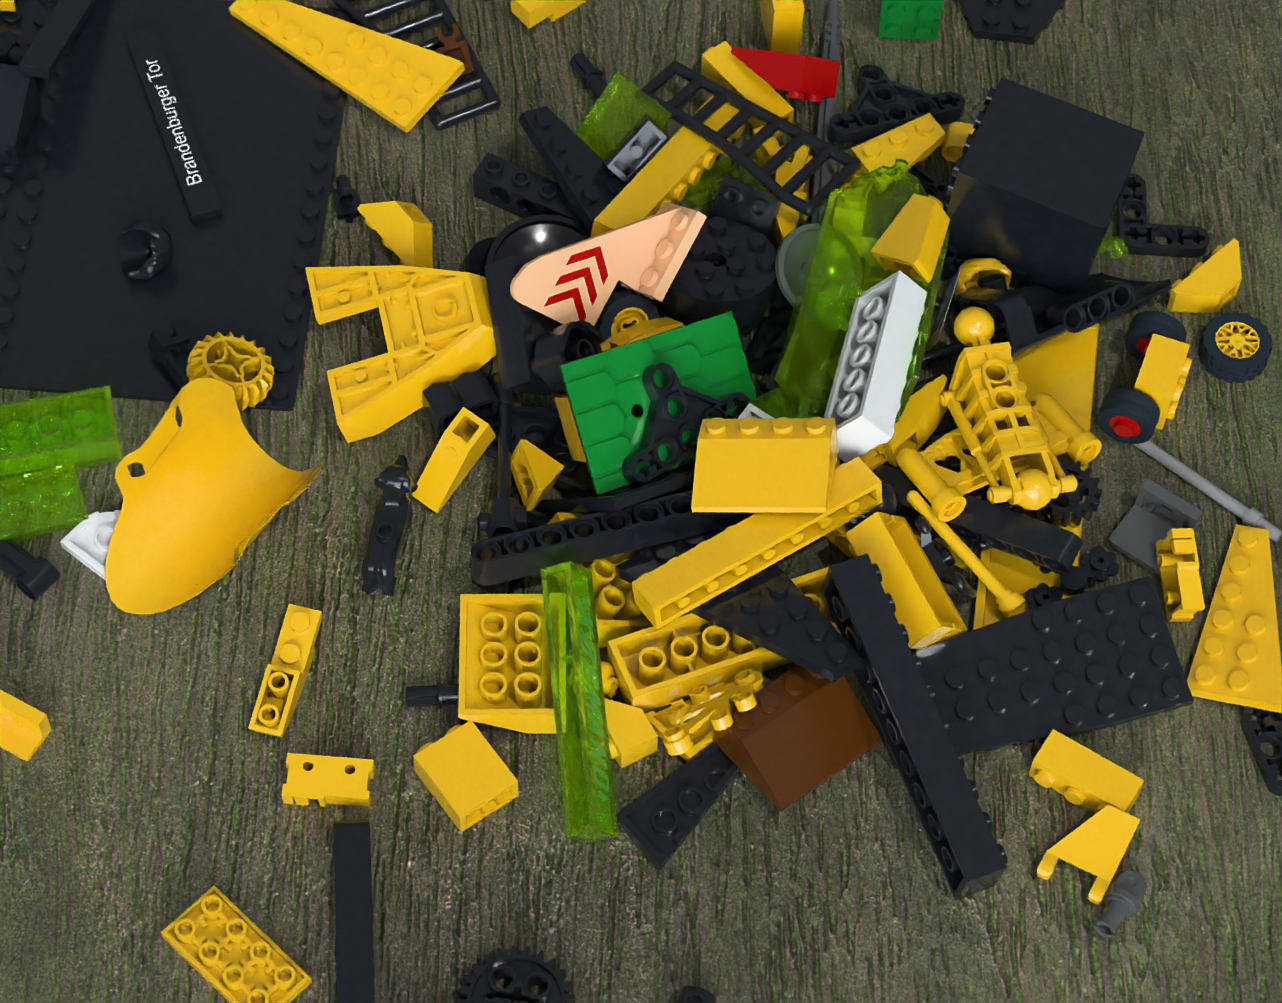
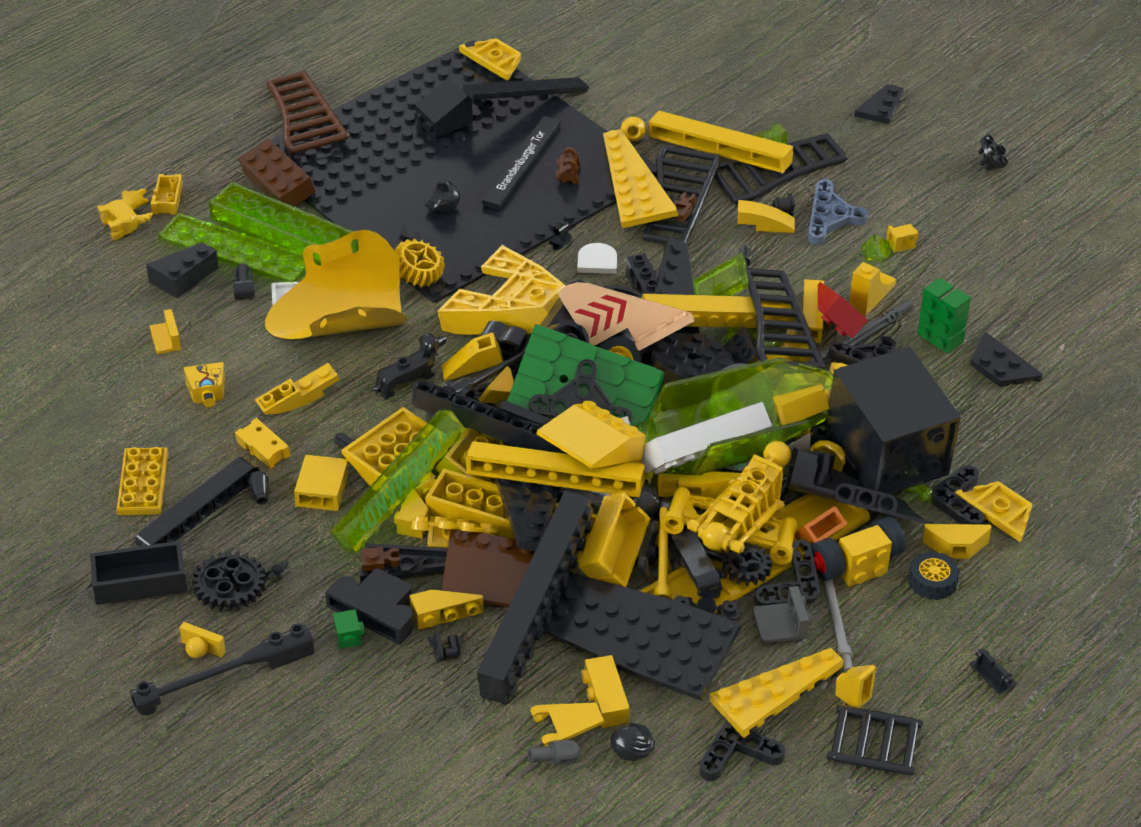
camera: 45 degrees right, 15 degrees down
yellow slope [357,201,433,268] -> none
black brick [604,113,669,184] -> none
yellow piece [1155,528,1205,622] -> none
none -> yellow torso [184,362,225,408]
none -> black cone [247,471,269,505]
none -> black plant [265,560,288,579]
none -> black brick [325,569,413,645]
none -> green brick [333,610,365,649]
none -> reddish brown plate [361,547,400,571]
none -> yellow slope [410,590,484,630]
none -> black piece [428,632,463,662]
none -> reddish brown piece [556,147,581,184]
none -> white tile [577,243,617,274]
none -> black hair [610,723,655,761]
none -> black beam [754,539,820,606]
none -> orange brick [795,506,848,545]
none -> yellow wing [955,481,1033,542]

